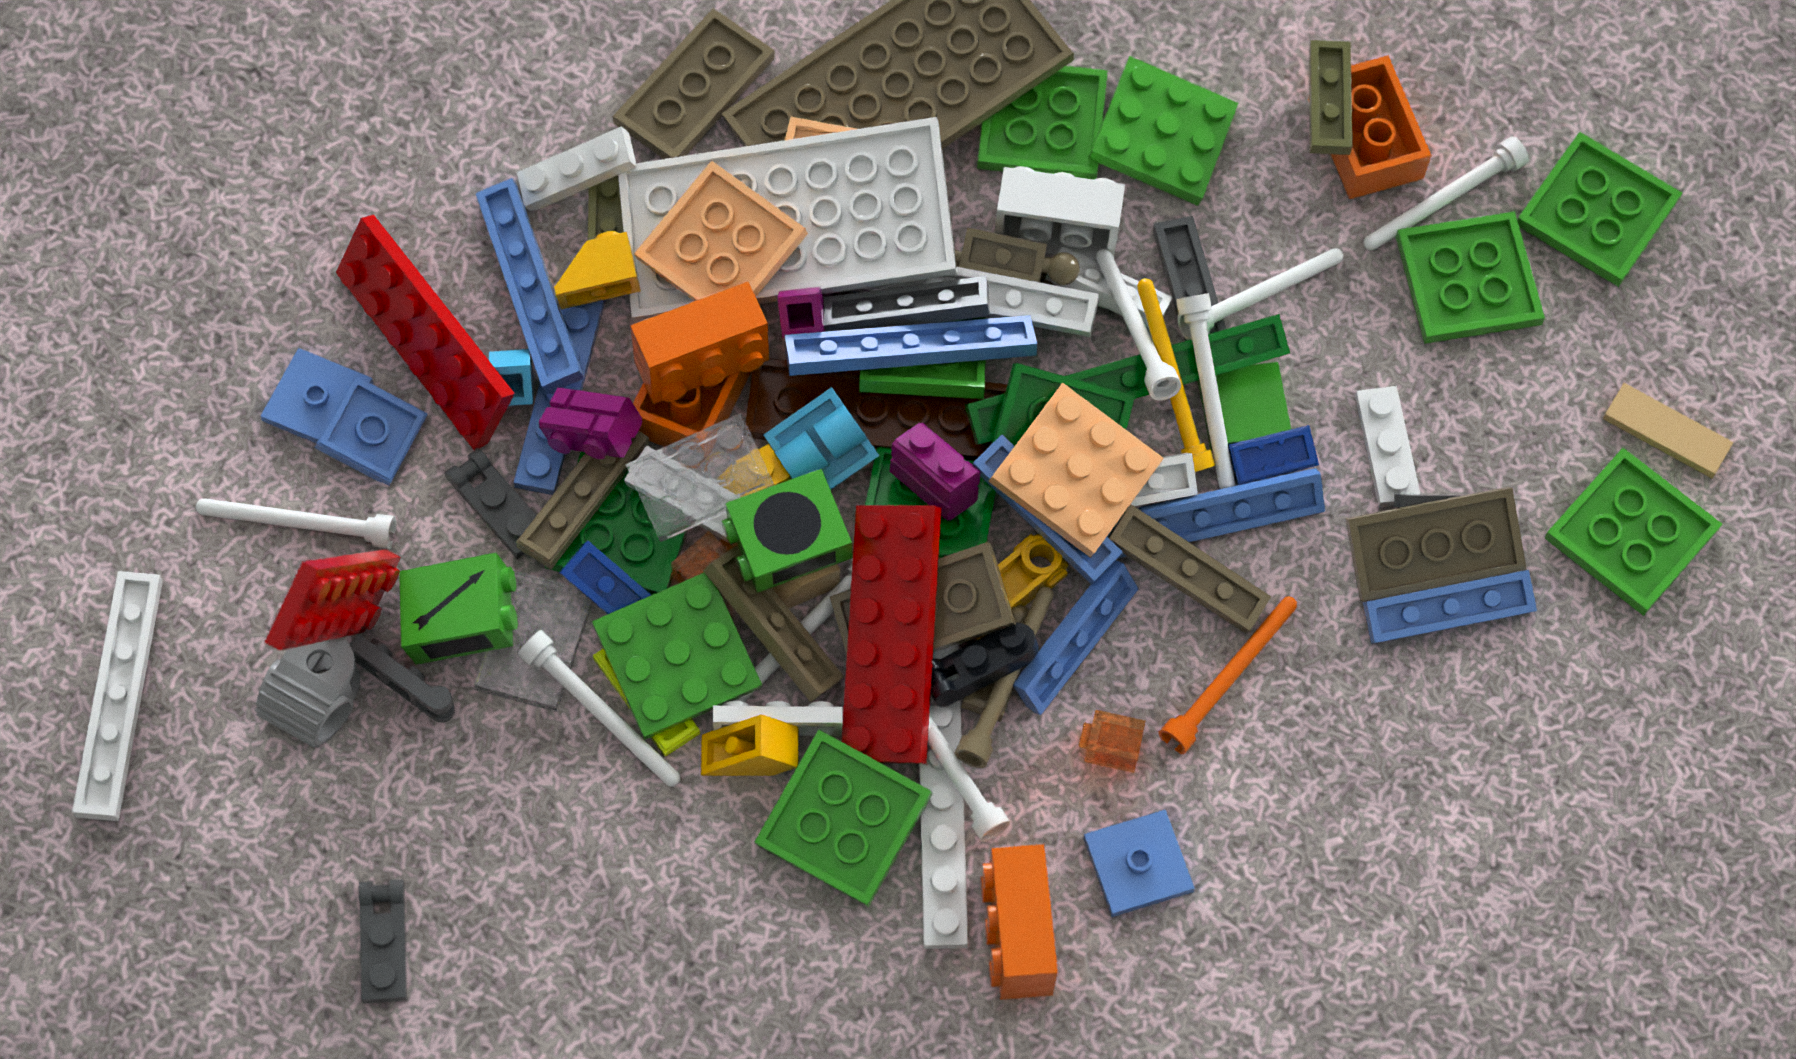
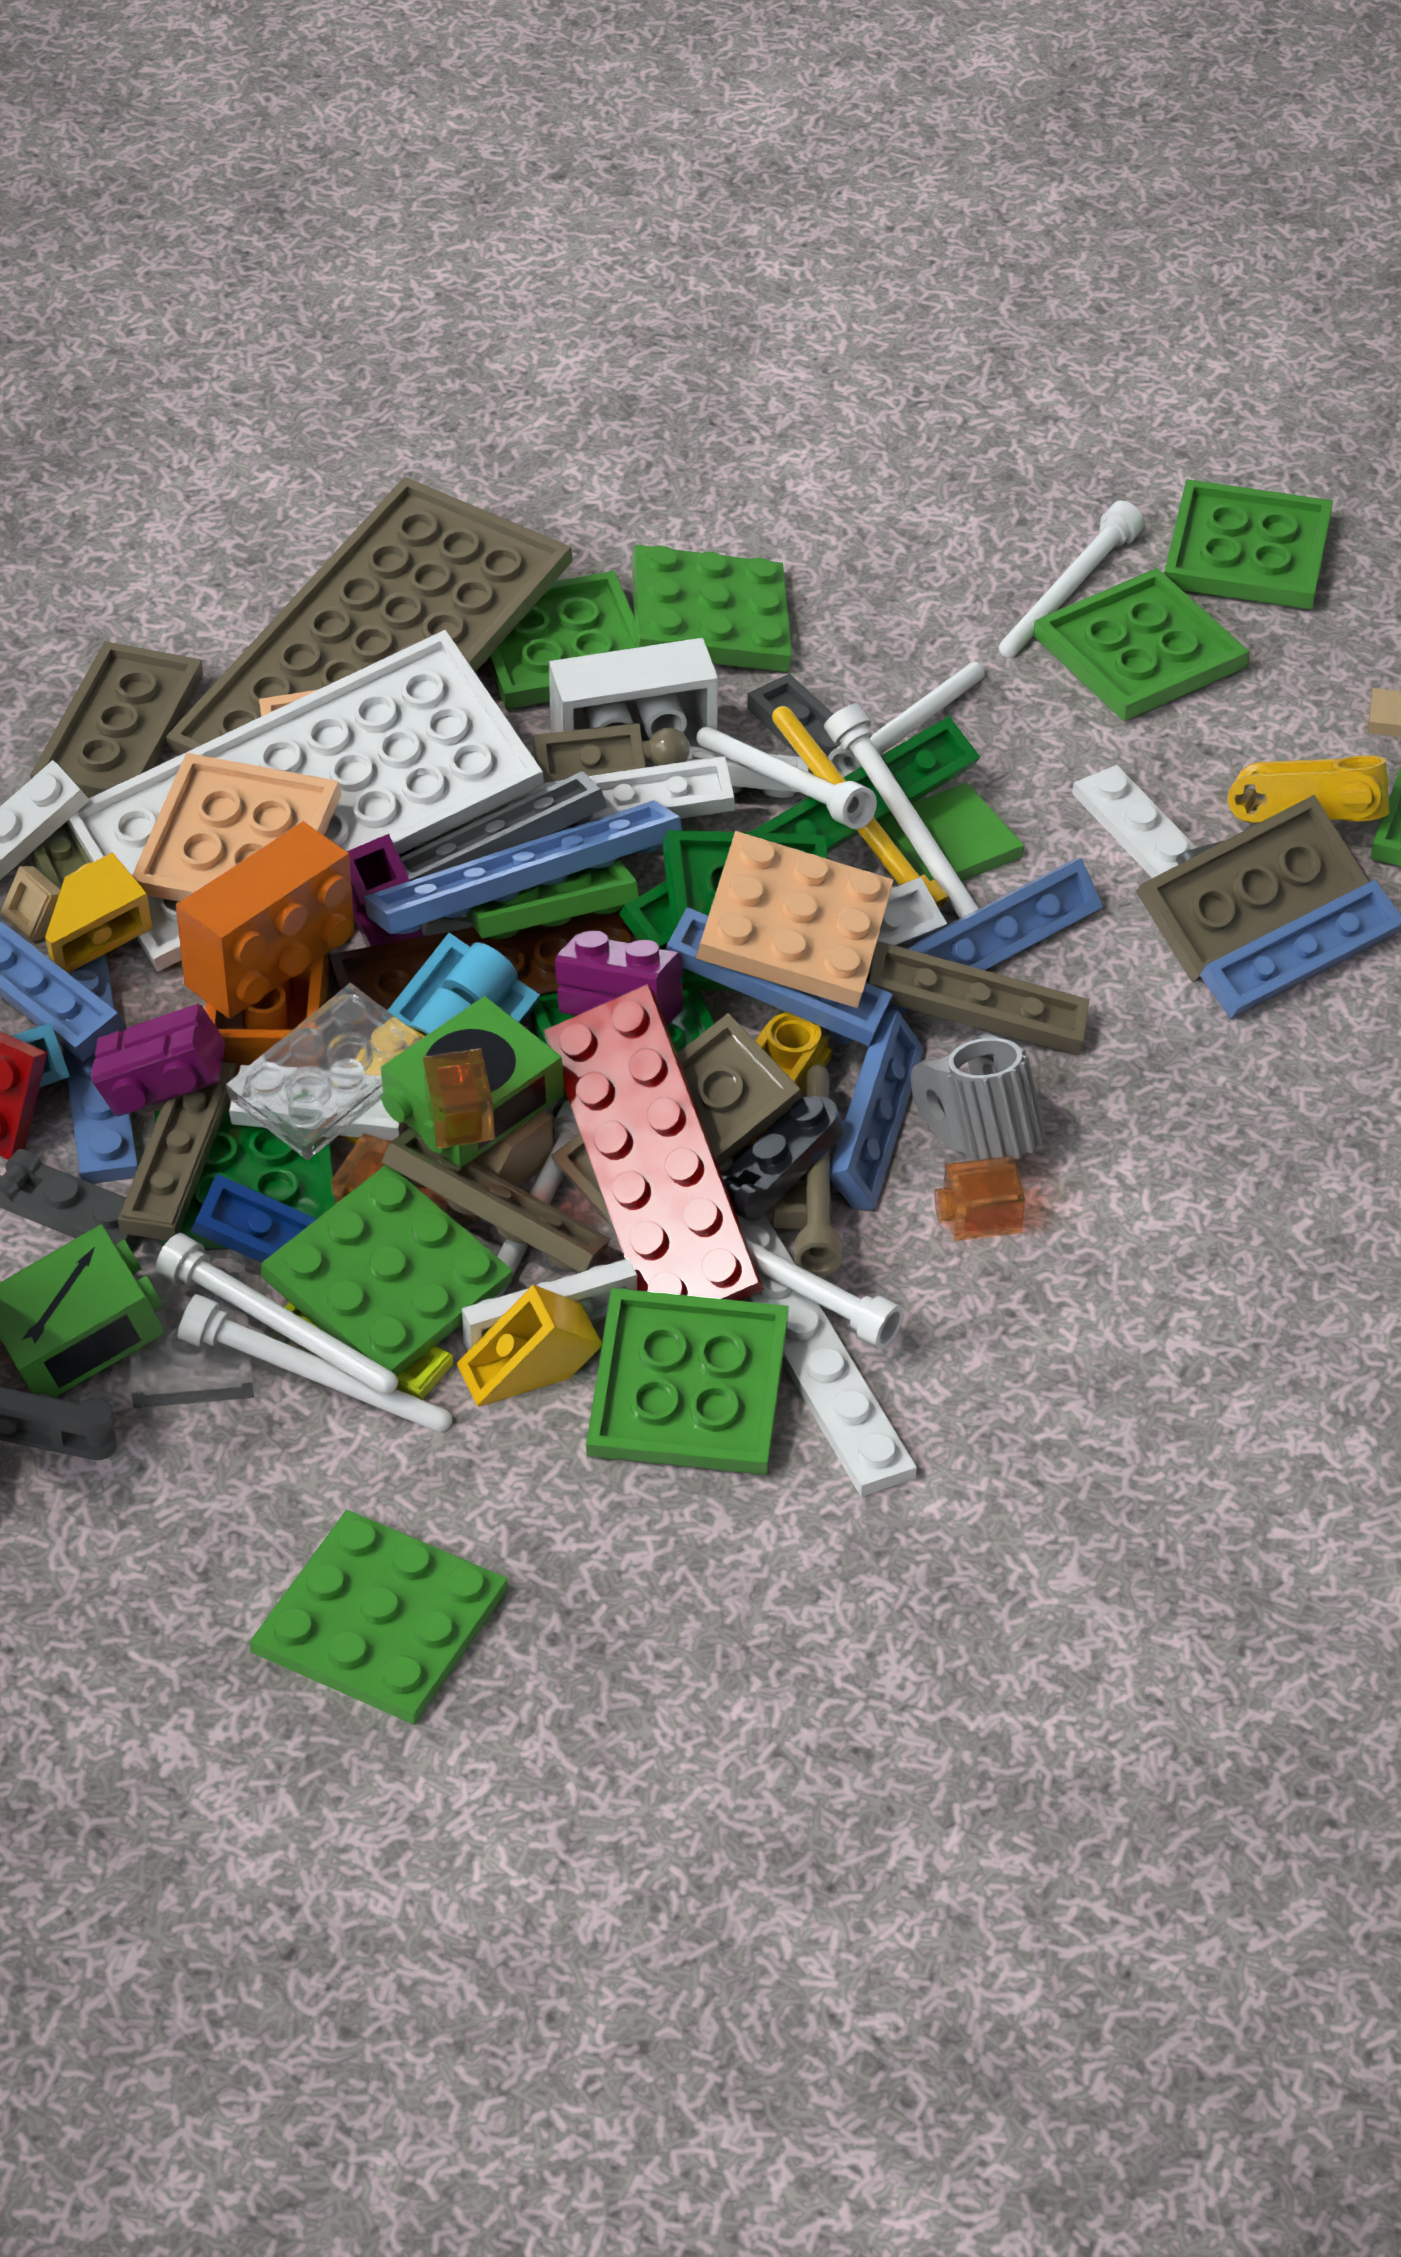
camera: 20 degrees left, 20 degrees down
dark grey plate [359,879,407,1004] -> none
orange brick [980,844,1058,1000] -> none
medium blue plate [1083,809,1195,917] -> none
orange piece [1158,596,1297,754] -> none
blue plate [1228,425,1319,485] -> none
orange brick [1308,55,1432,200] -> none
olive plate [1309,40,1352,155] -> none
none -> tan tile [0,866,60,941]
none -> white piece [156,1233,398,1394]
none -> bright green plate [250,1509,508,1725]
none -> clear orange brick [423,1048,495,1148]
none -> light grey piece [911,1033,1046,1165]
none -> yellow piece [1227,755,1390,823]

